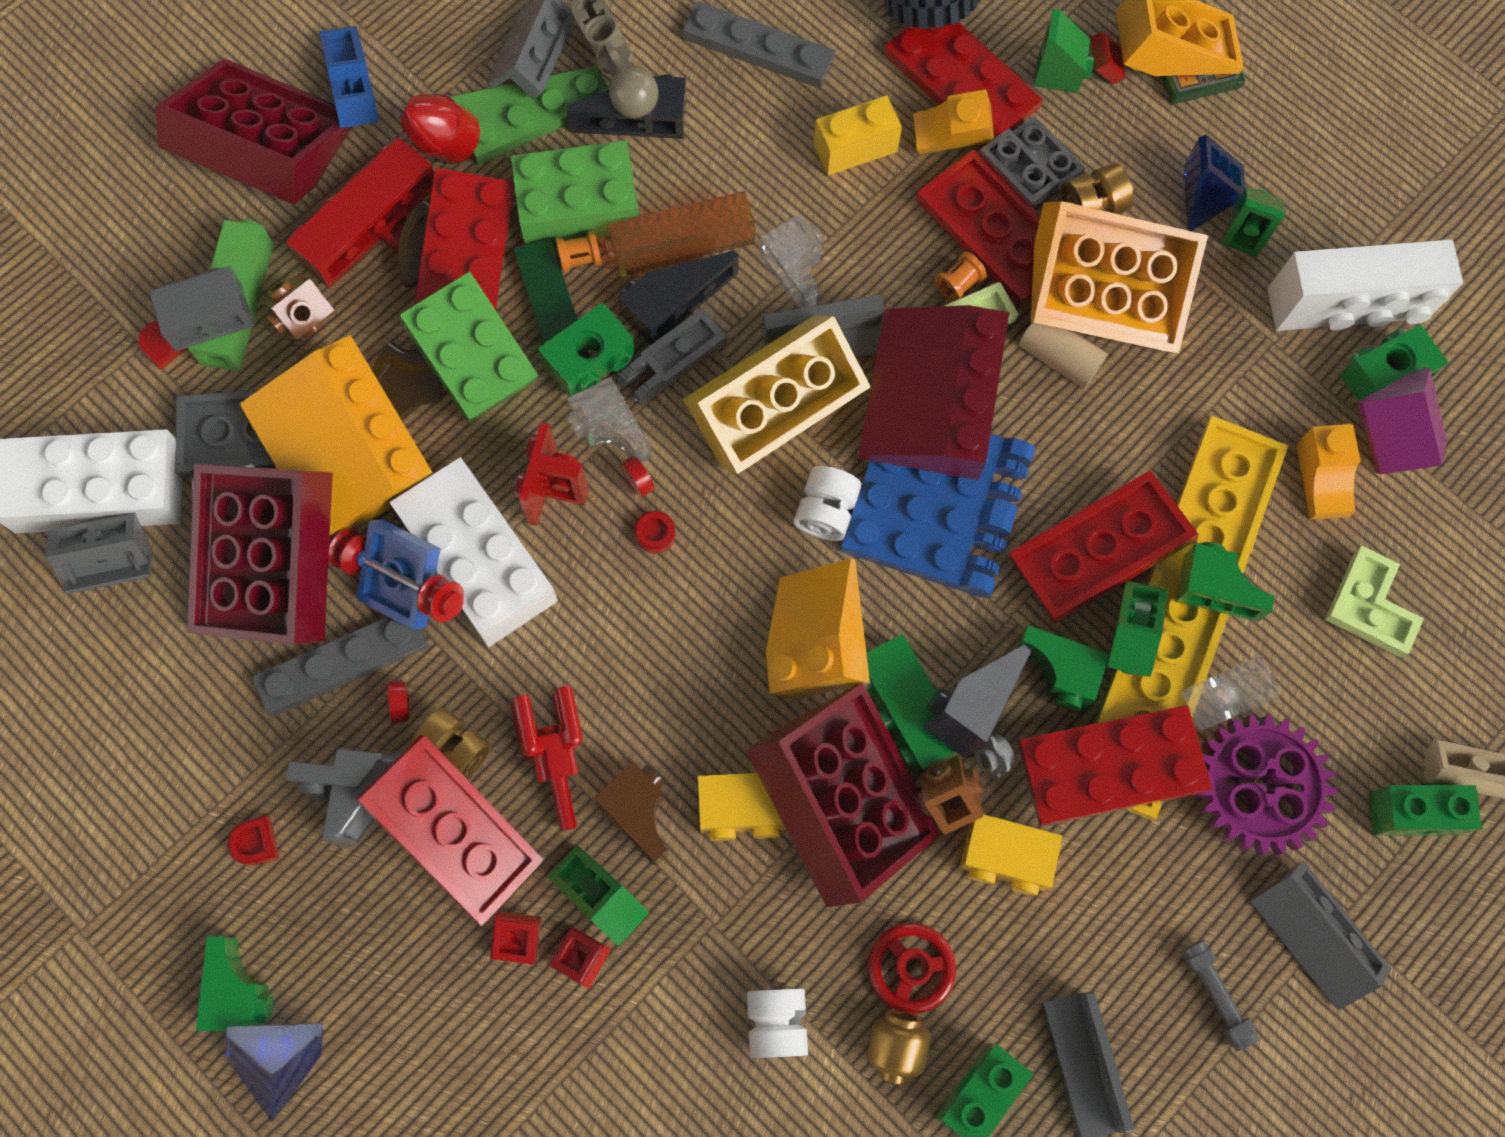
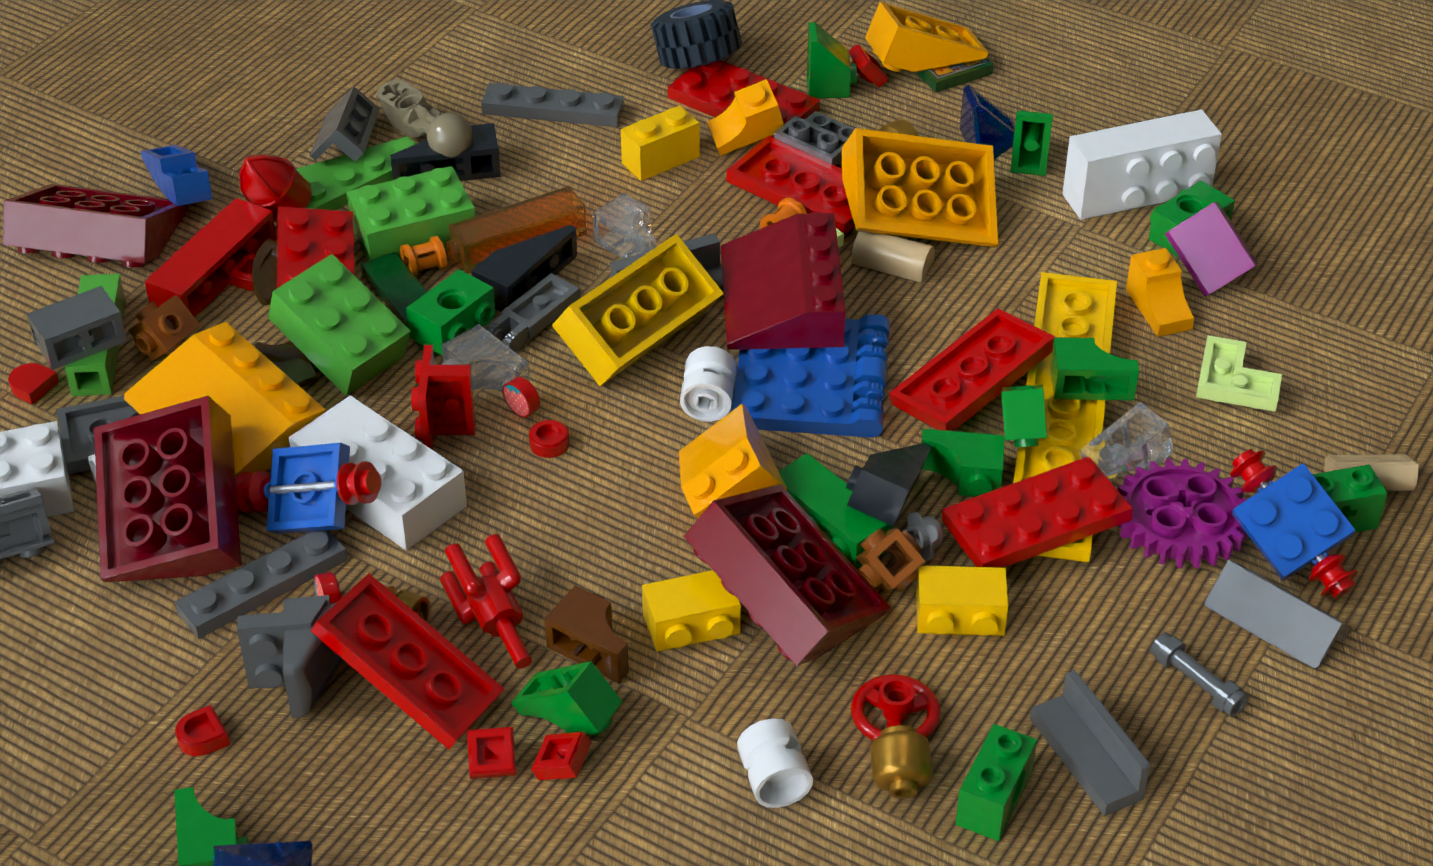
camera: 10 degrees left, 30 degrees down
none -> blue plate [1230,449,1358,599]

